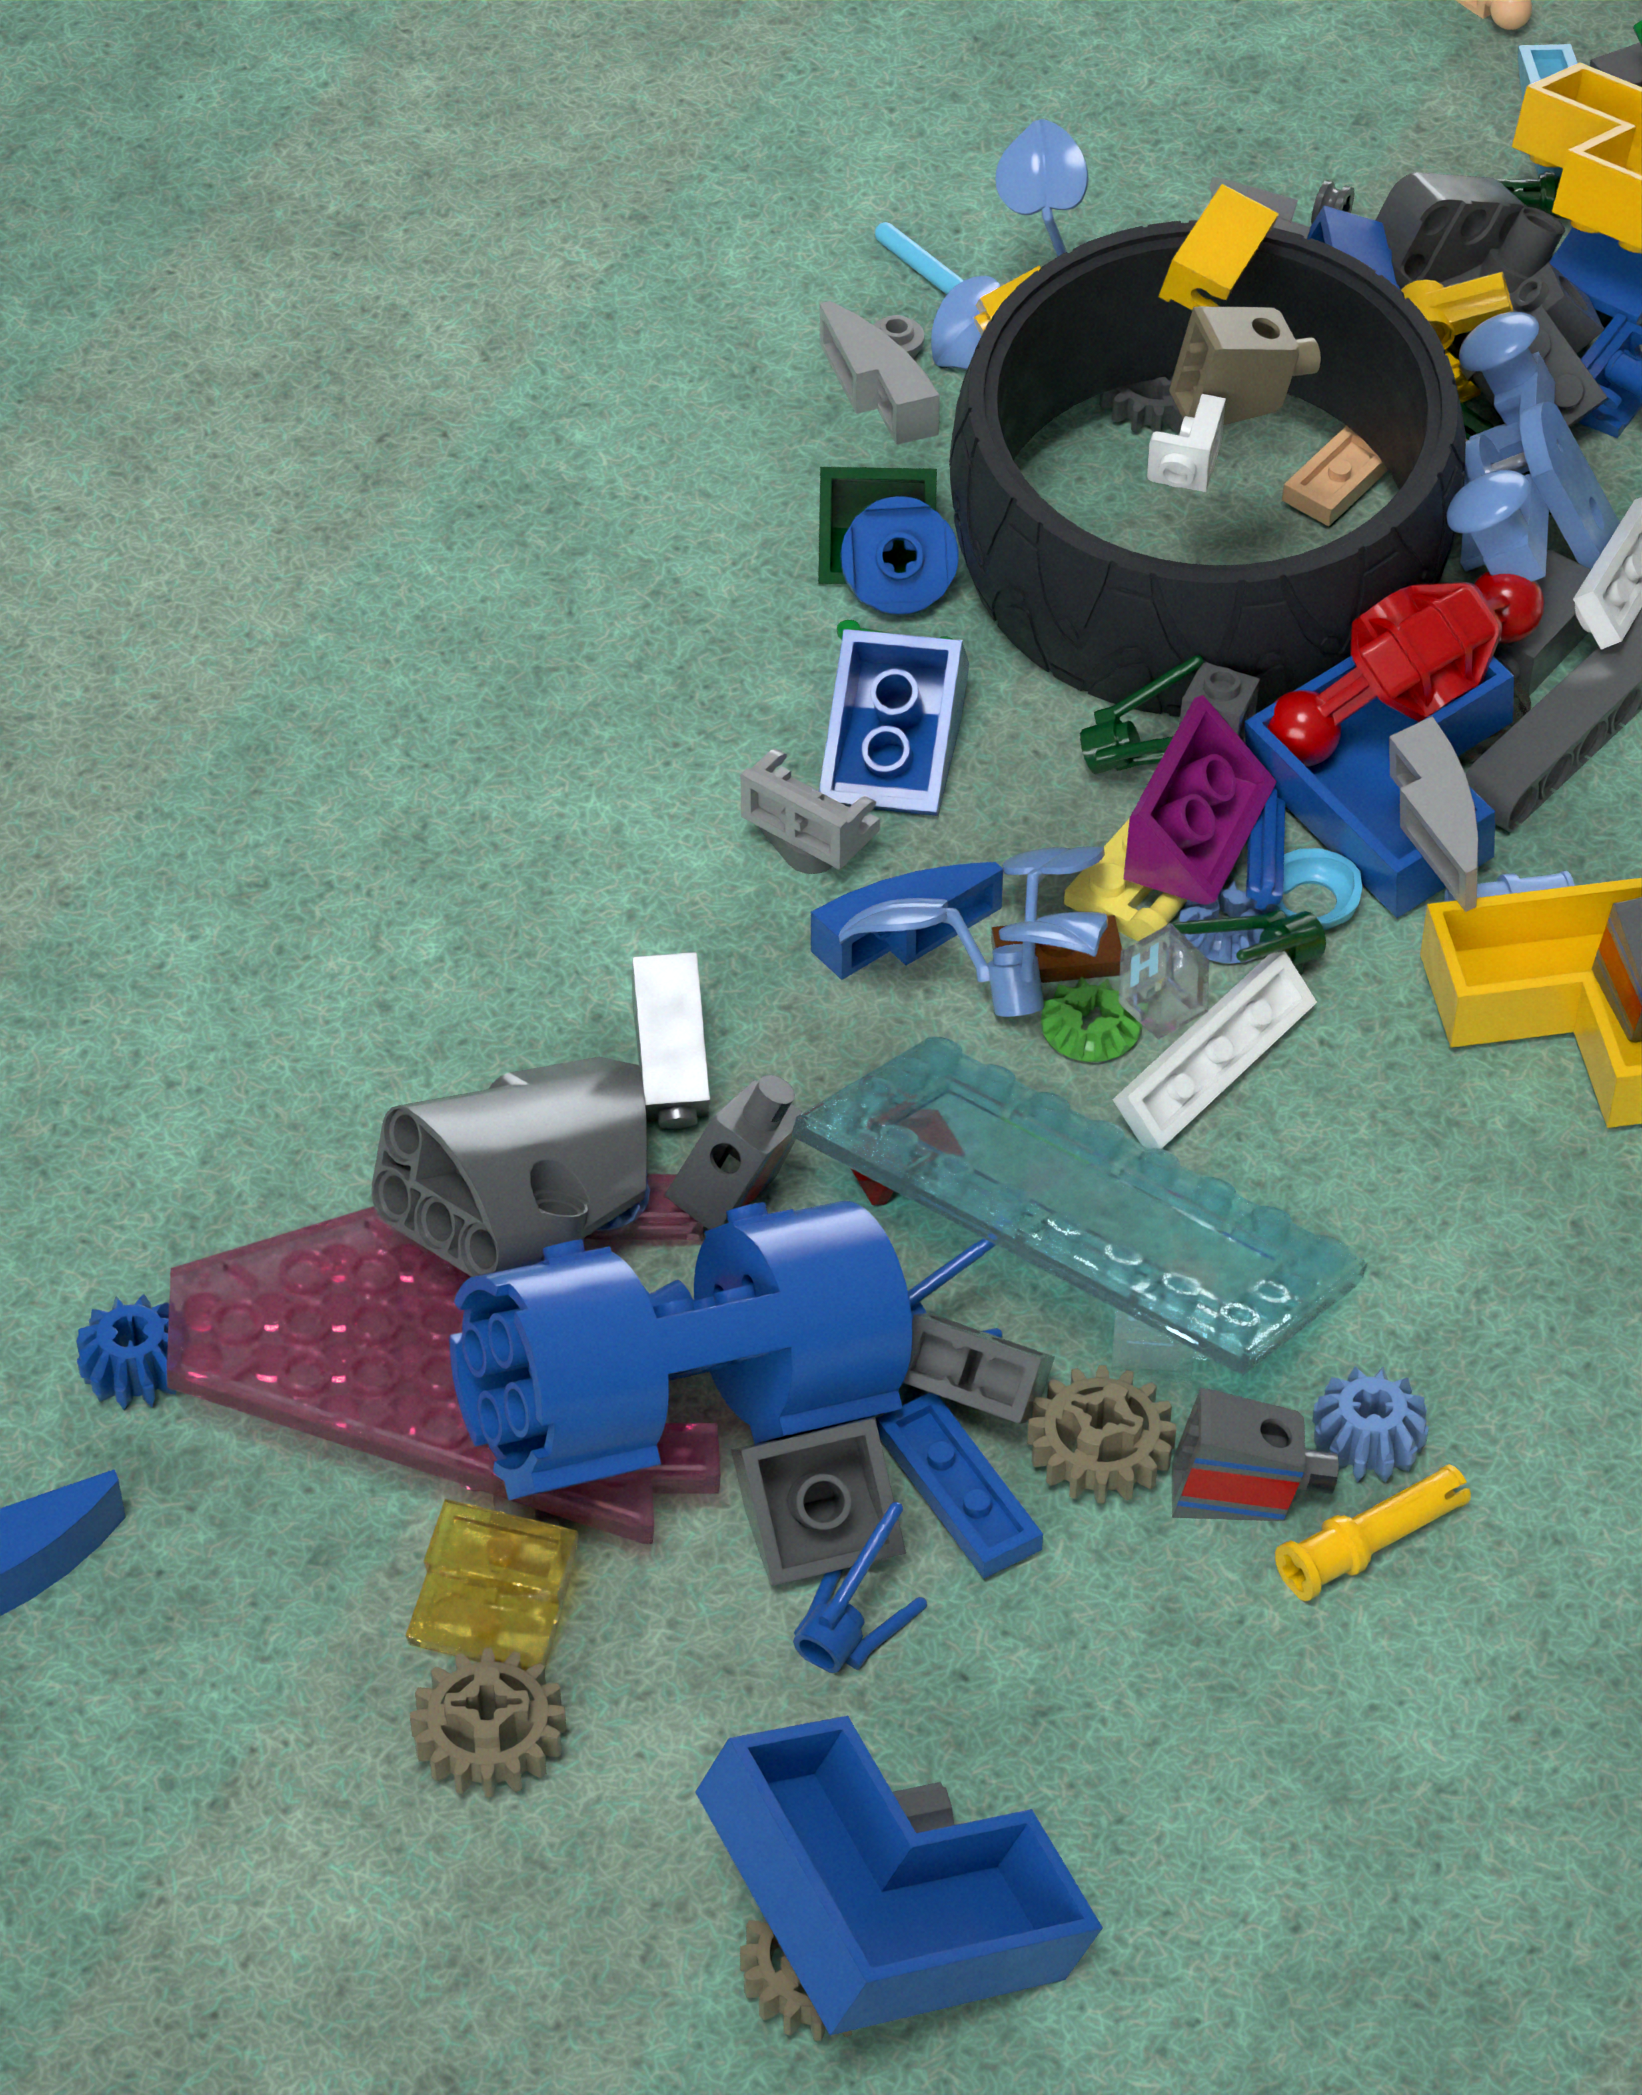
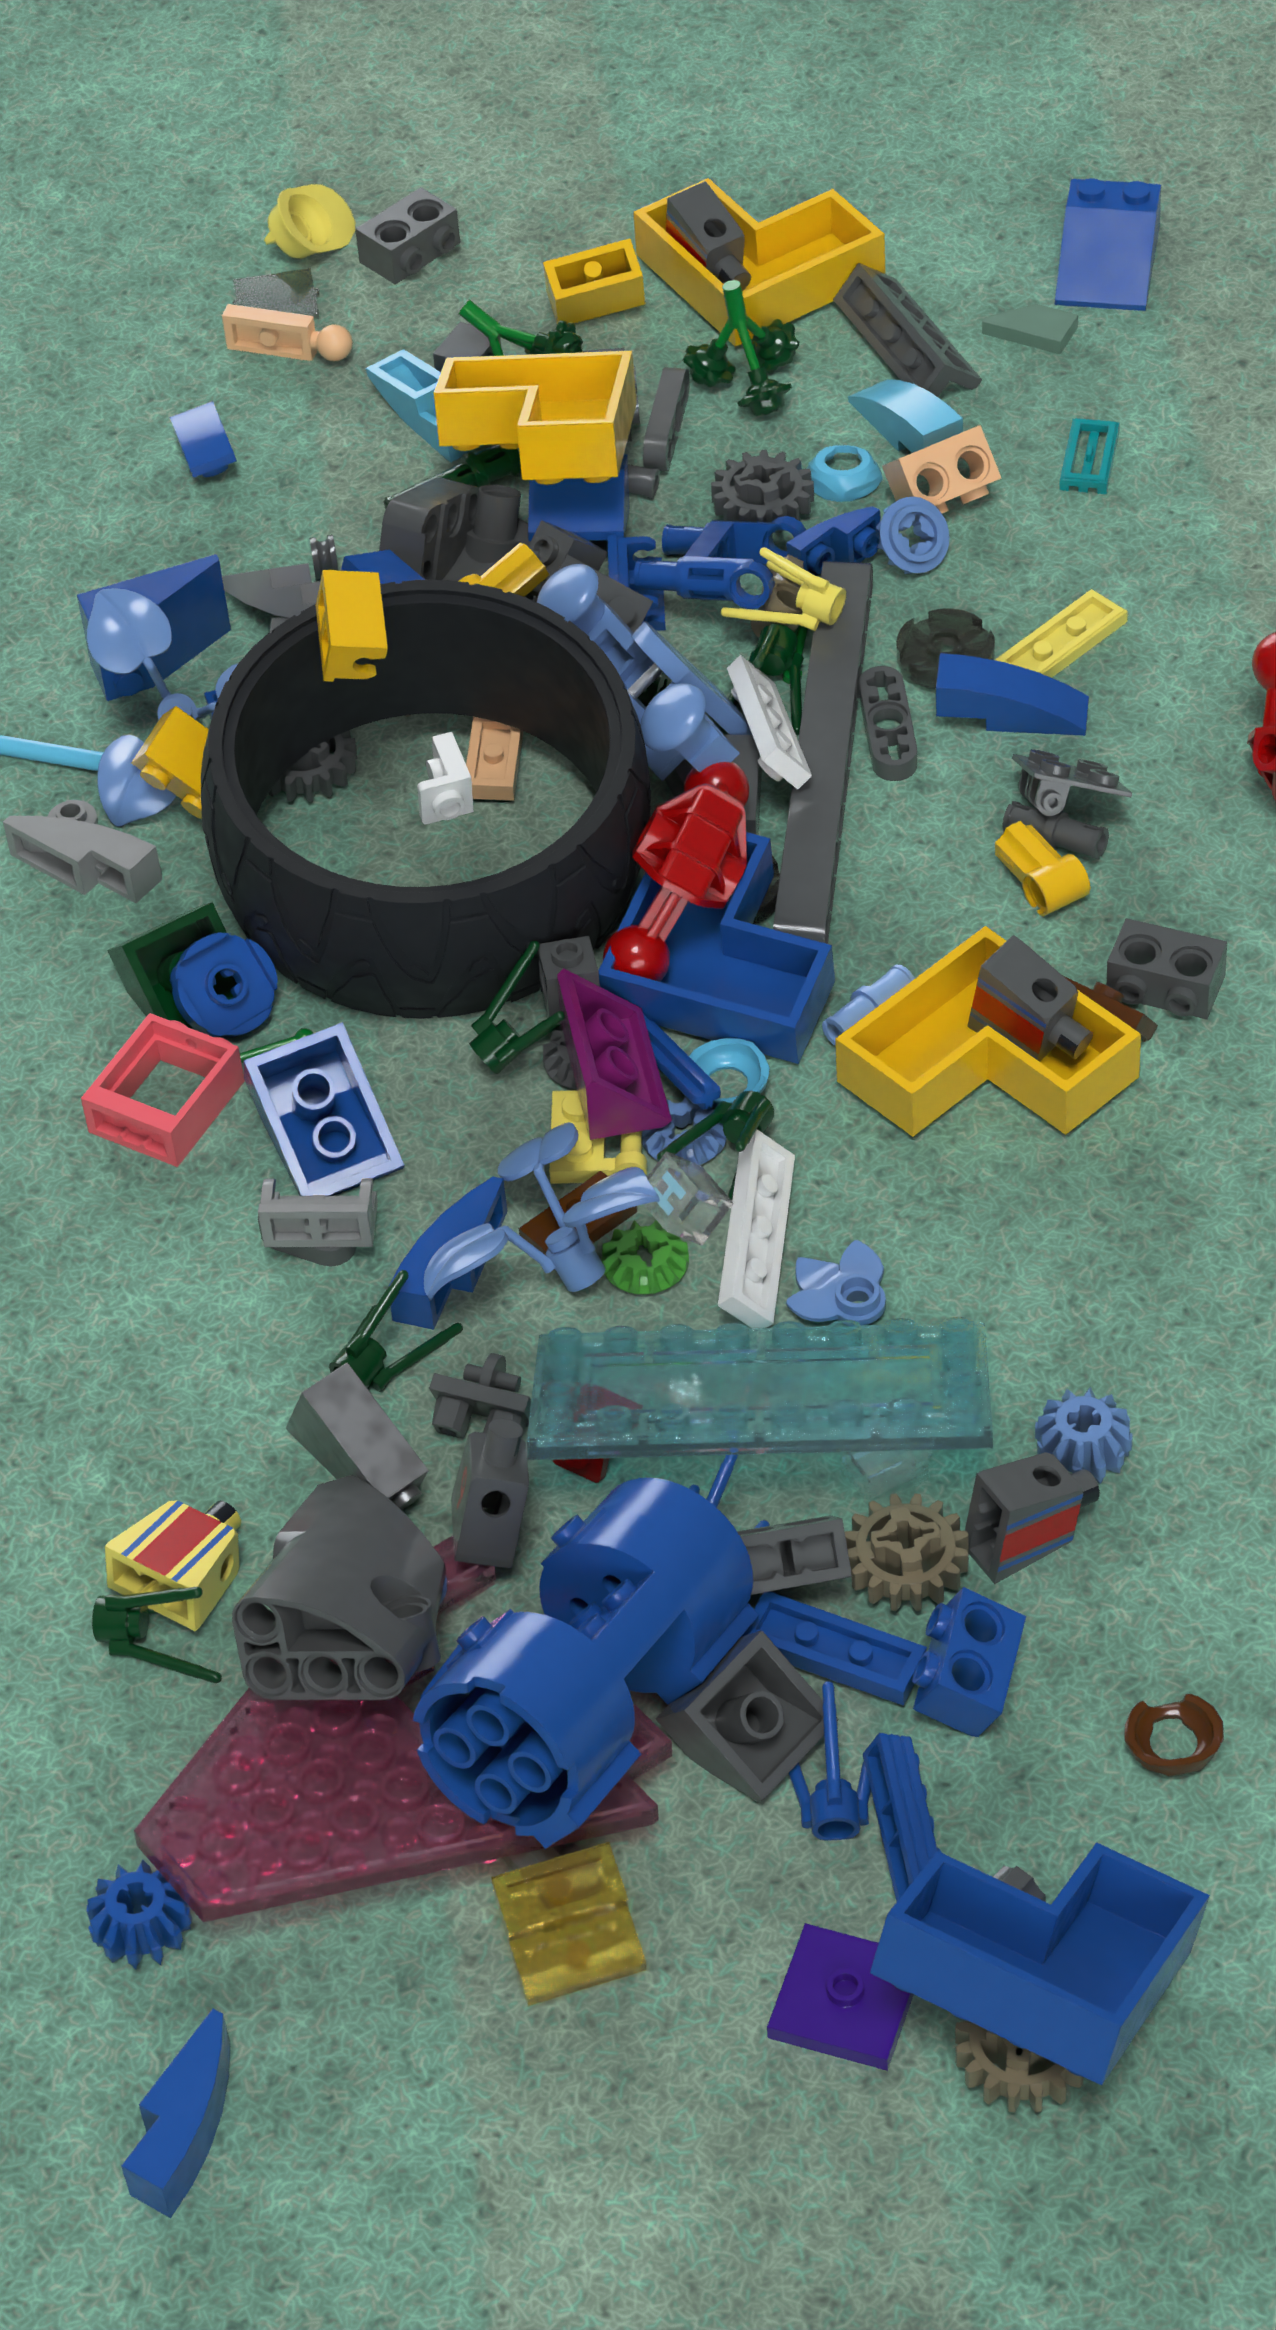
camera: 30 degrees left, 0 degrees up
dark tan gear [410,1648,566,1797] -> none
dark tan torso [1169,306,1321,425] -> none
yellow pin [1275,1464,1471,1601] -> none
light grey slope [1389,716,1478,912] -> none
none -> blue slope [77,554,231,701]
none -> coral window [81,1013,245,1167]
none -> dark green plant [92,1587,222,1683]
none -> light yellow torso [105,1500,241,1631]
none -> blue slope [170,401,237,478]
none -> dark green plant [329,1270,463,1392]
none -> dark grey hips [429,1353,540,1438]
none -> dark purple plate [767,1923,914,2071]
none -> medium blue plate [786,1240,886,1326]
none -> blue piece [863,1733,941,1902]
none -> blue brick [913,1587,1026,1737]
none -> reddish brown piece [1125,1694,1224,1776]

